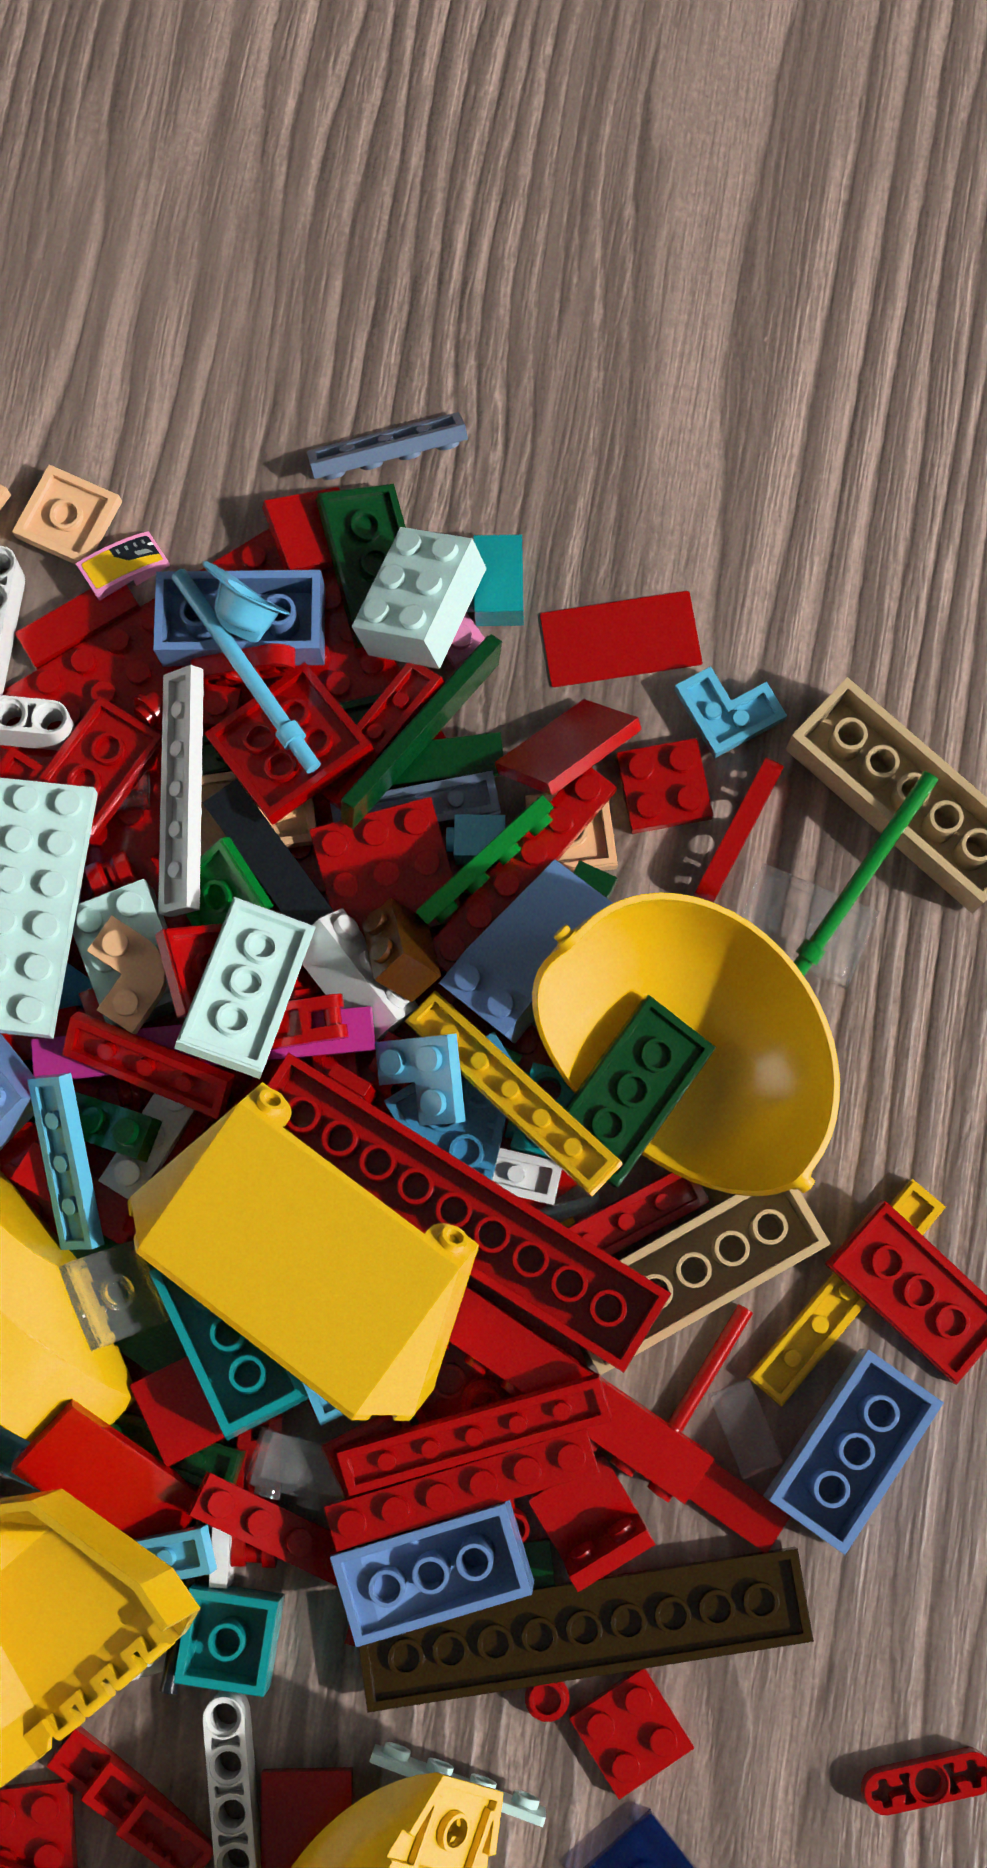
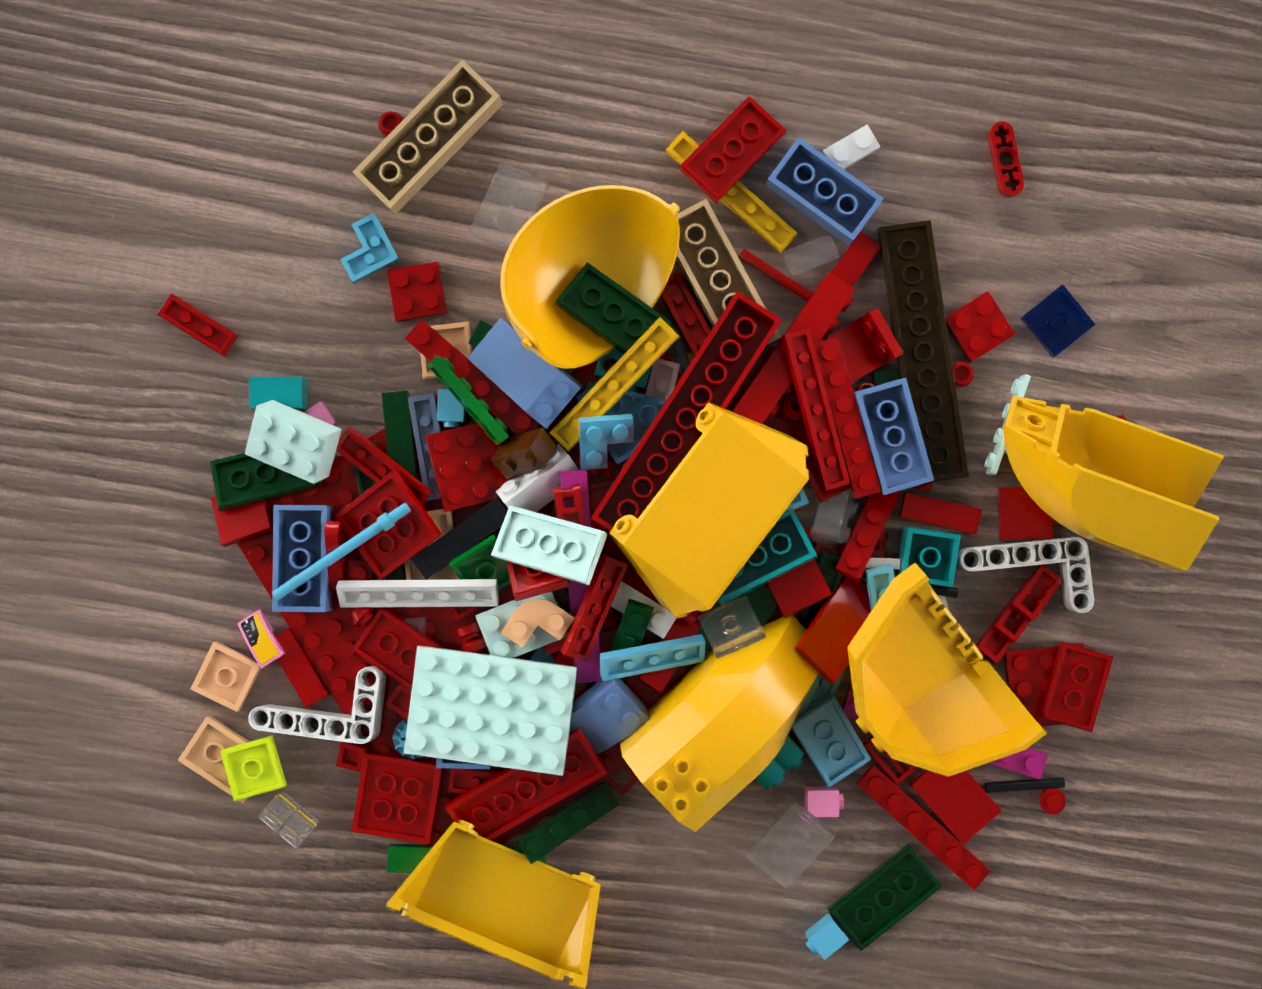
camera: 90 degrees left, 10 degrees up
medium azure piece [202,561,290,643] -> none
sand blue plate [307,412,468,480] -> none
red tile [328,1062,378,1104] -> none
dark green tile [341,634,502,829] -> none
red tile [495,699,642,796] -> none
red sticker [540,591,703,688] -> none
red beam [694,757,785,903] -> none
green bar [794,770,939,976] -> none
none -> red tile [157,293,239,357]
none -> red plate [378,111,403,137]
none -> white plate [822,124,881,169]
none -> red tile [899,492,982,534]

